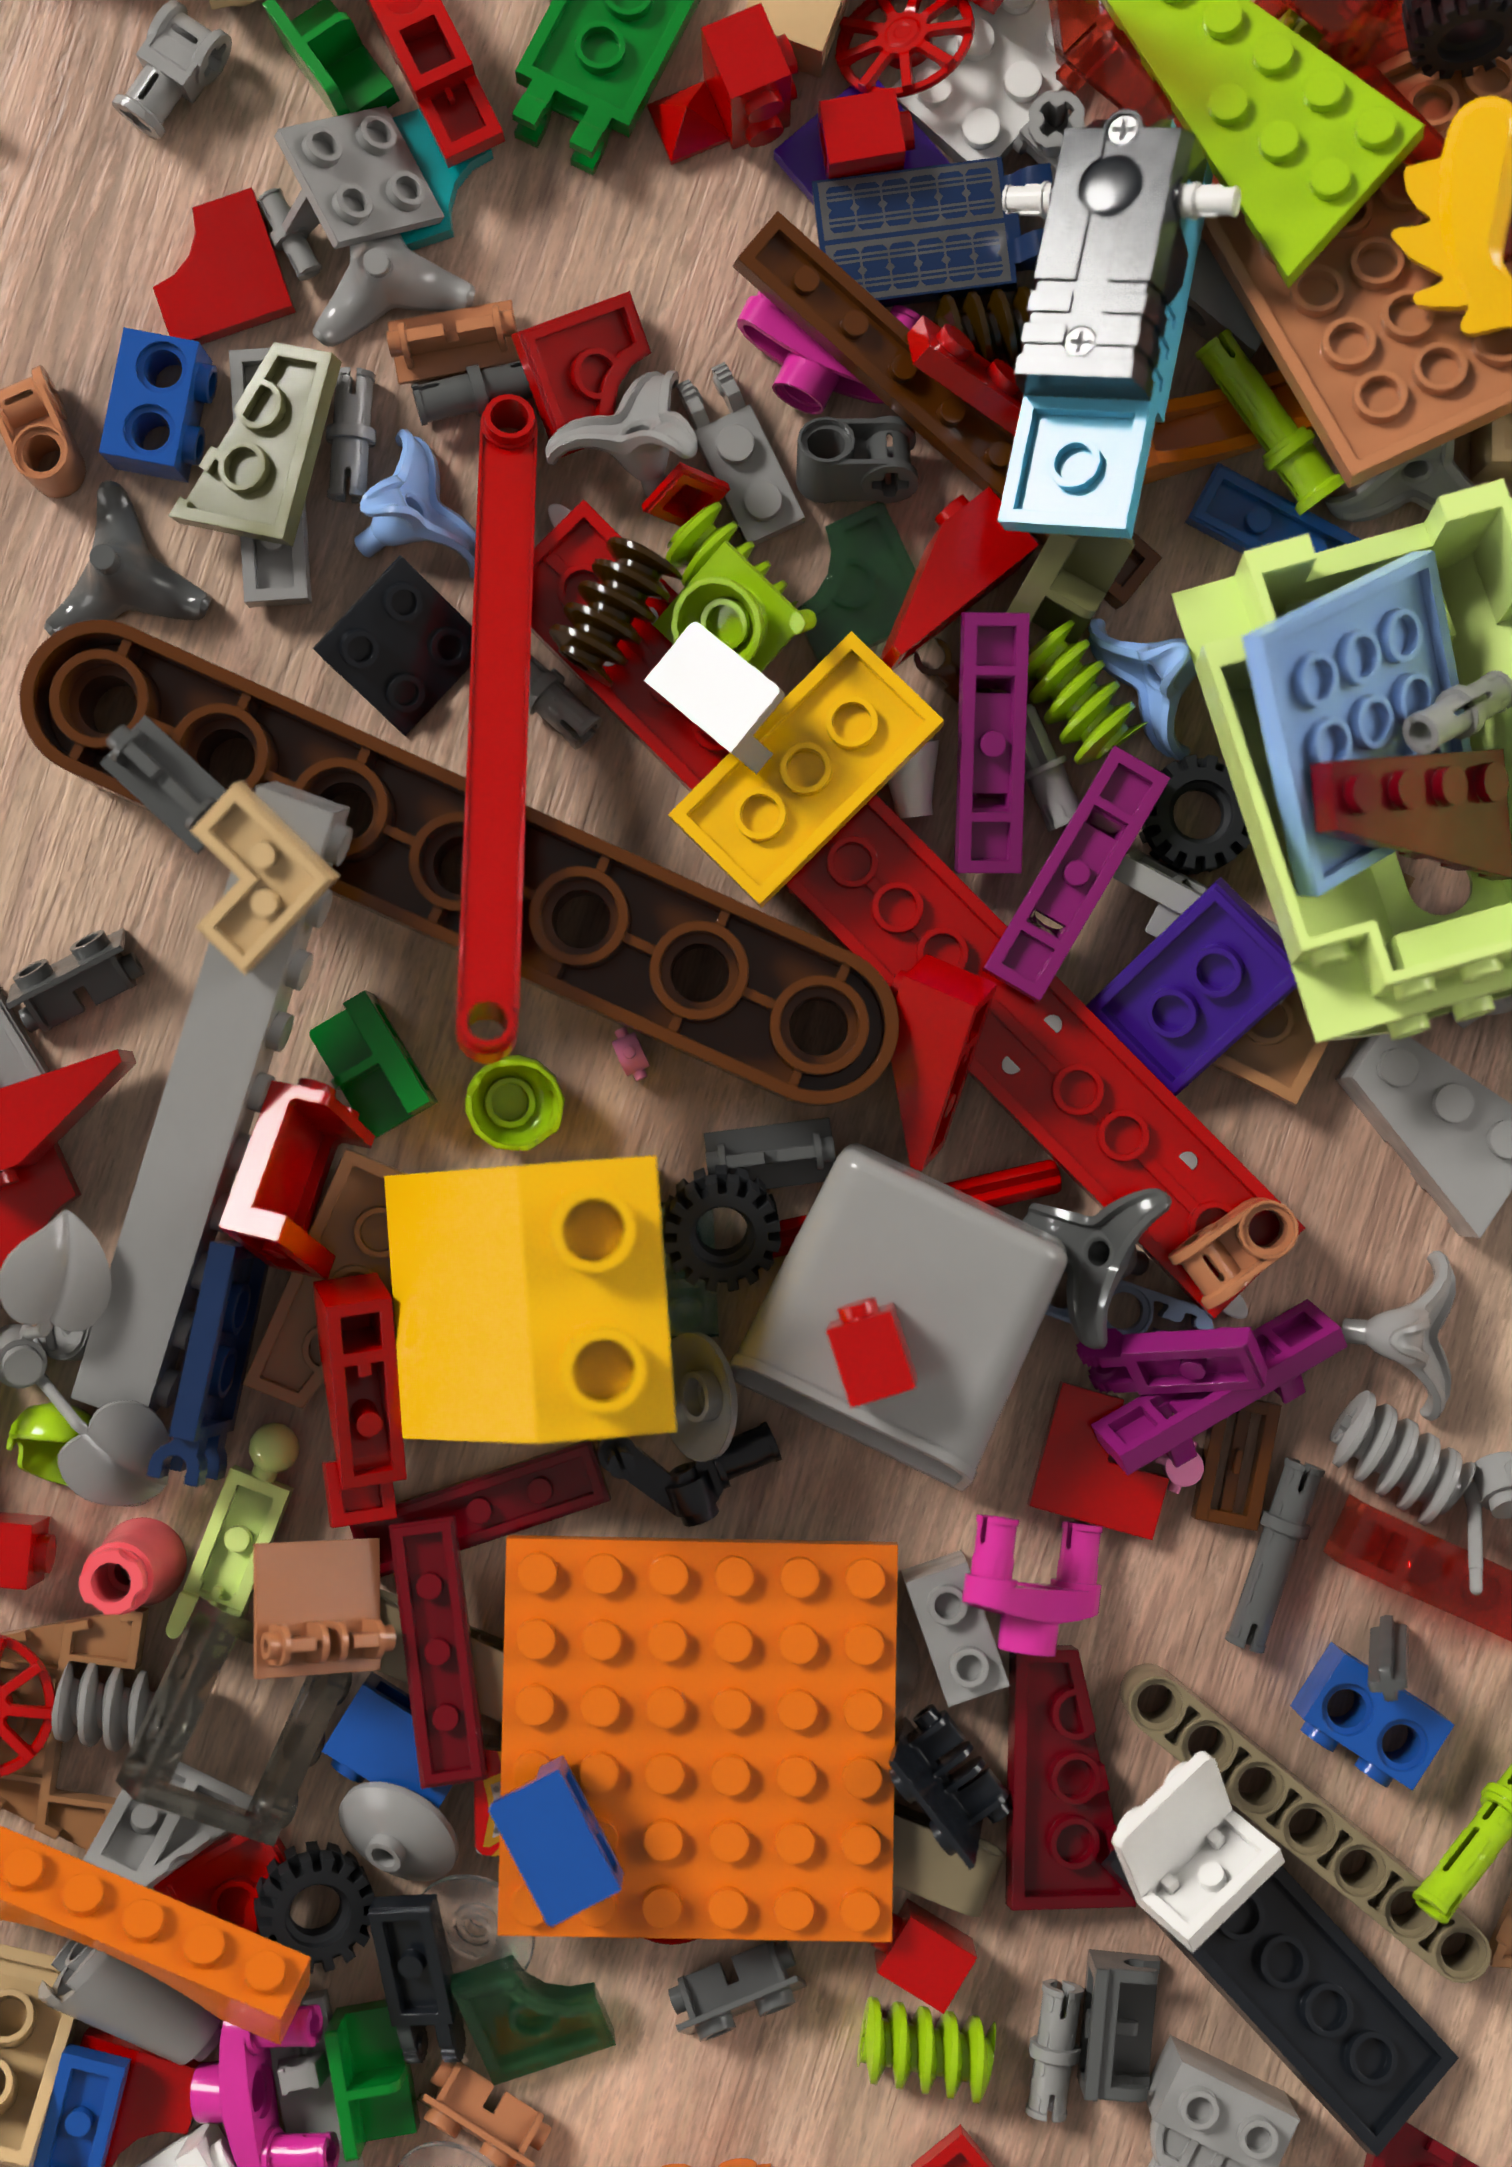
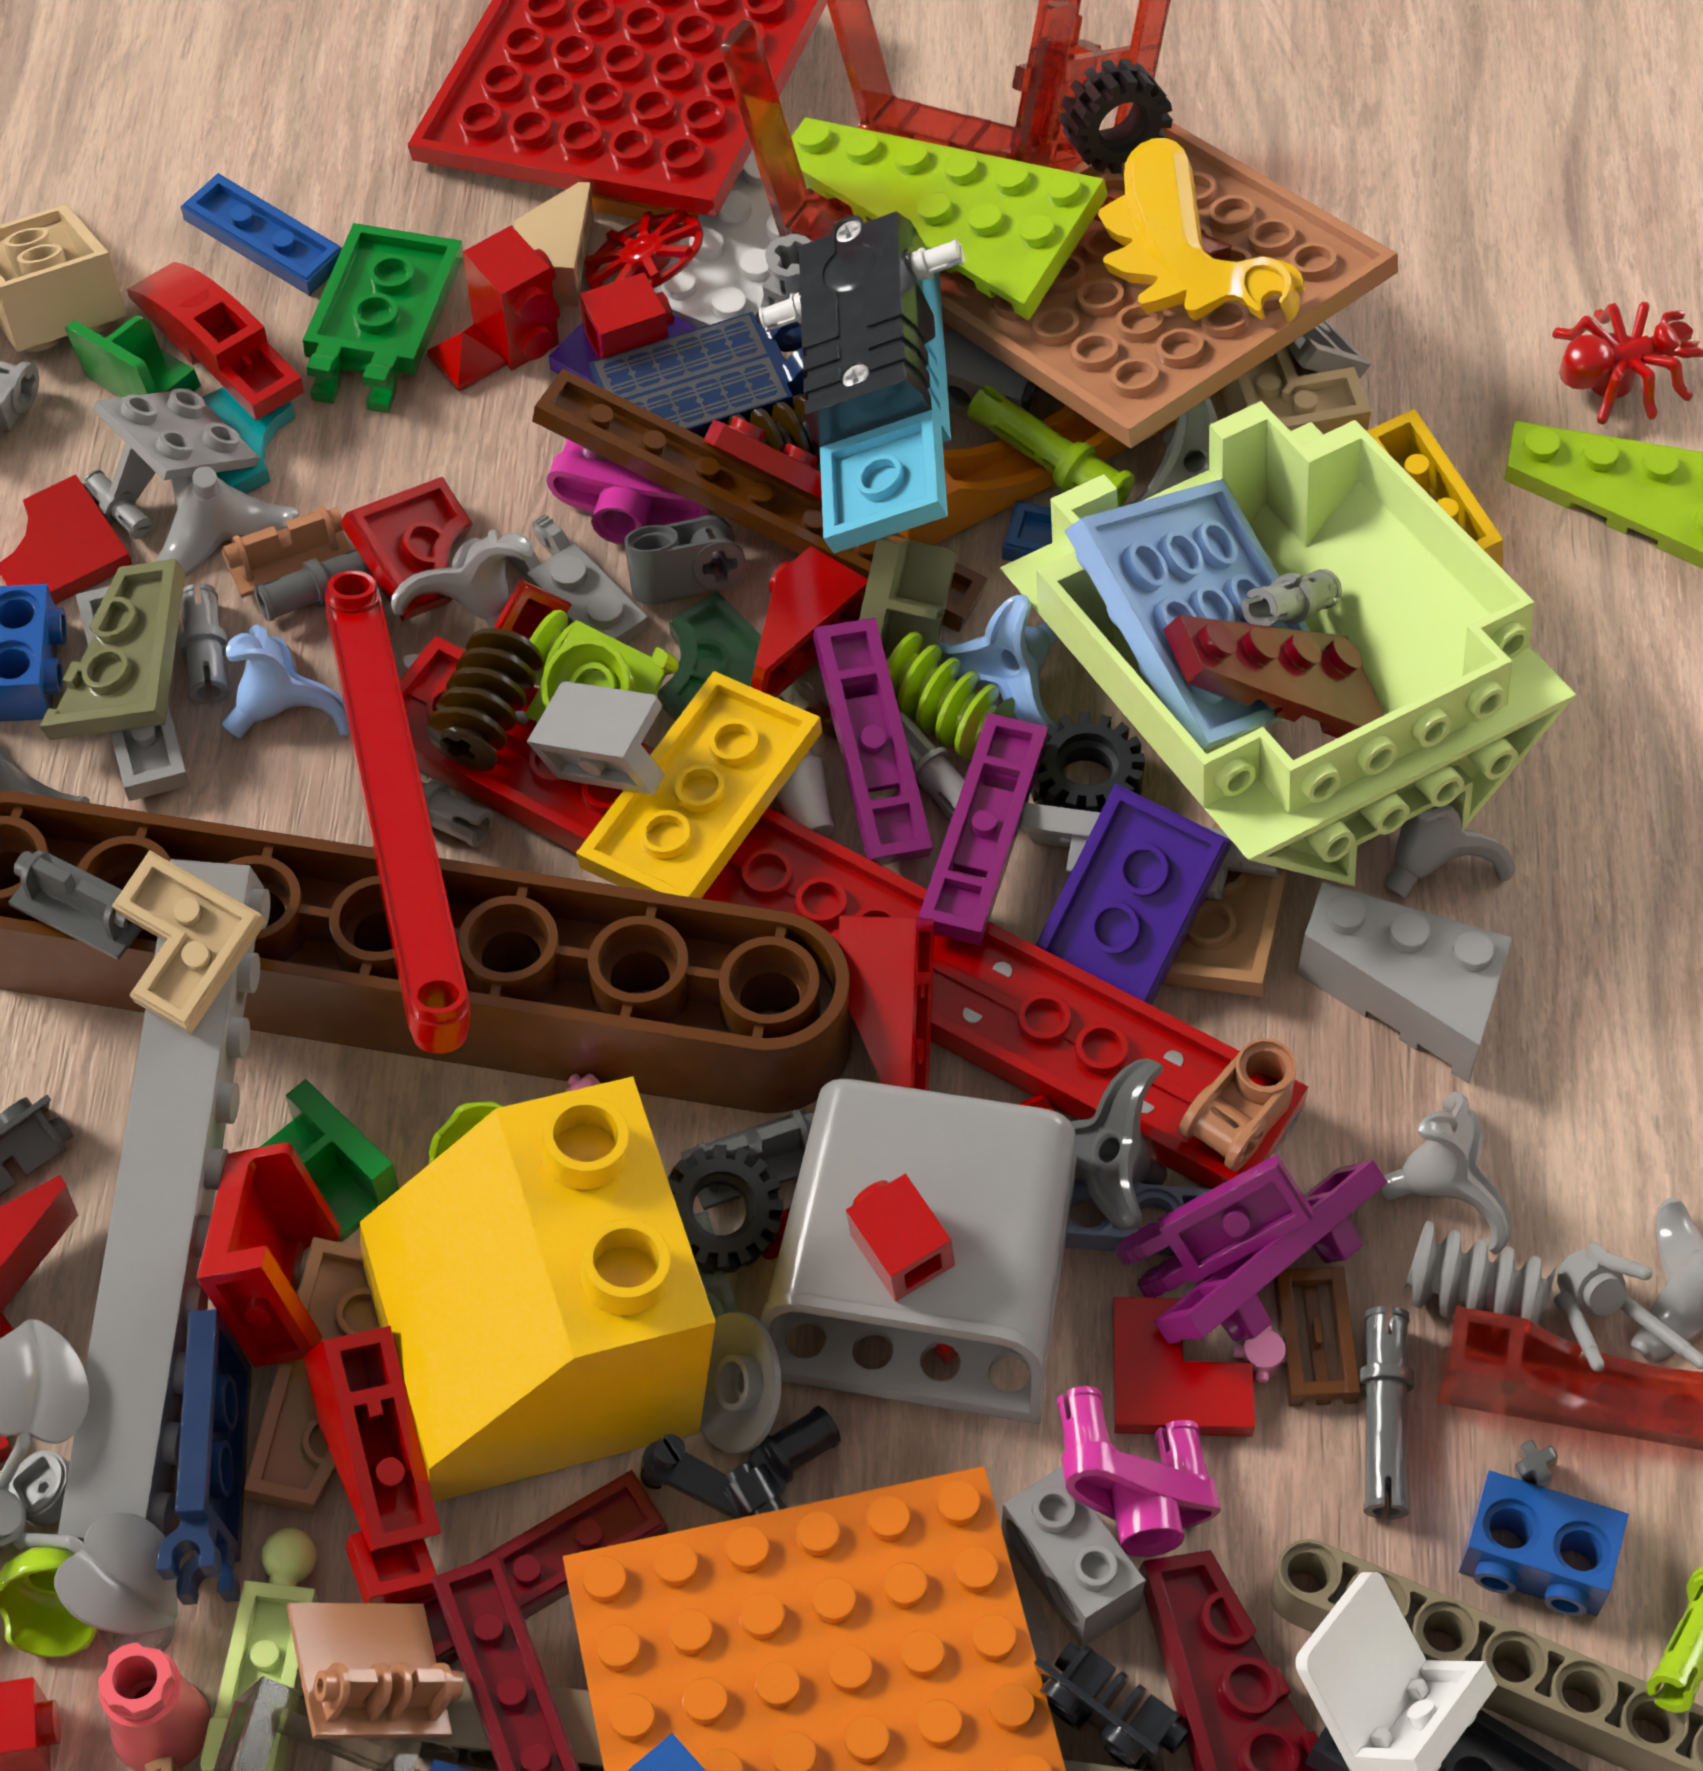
camera: 20 degrees left, 30 degrees down
black hinge [313,555,472,736] -> none

